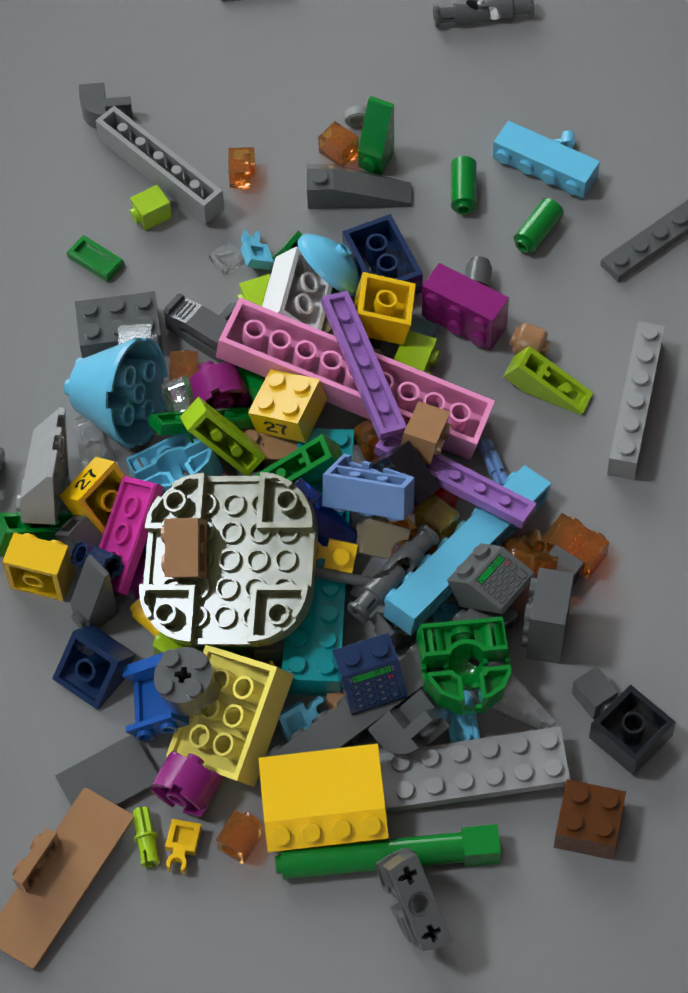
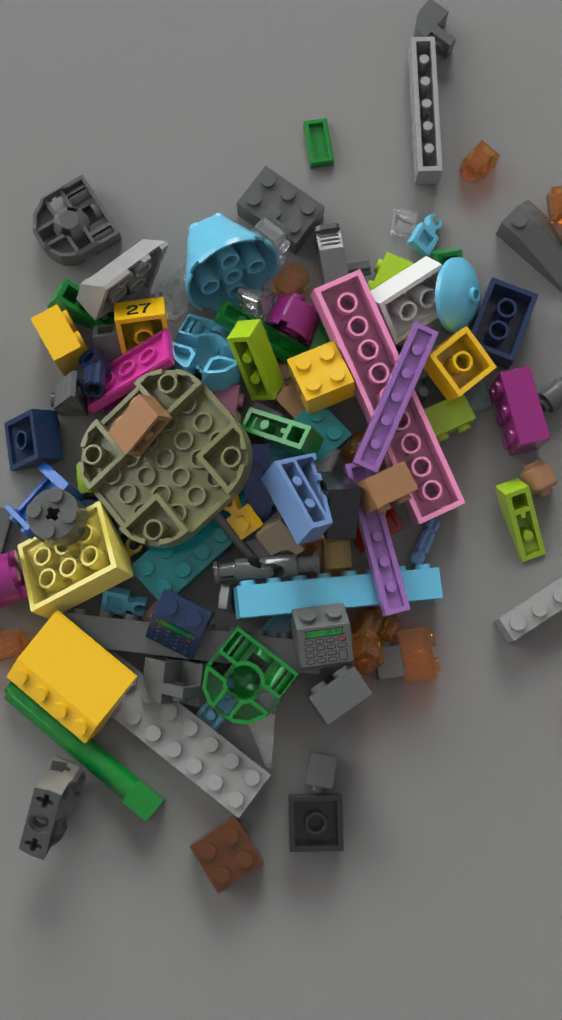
camera: 40 degrees right, 20 degrees up
lime brick [129,185,172,231] -> none

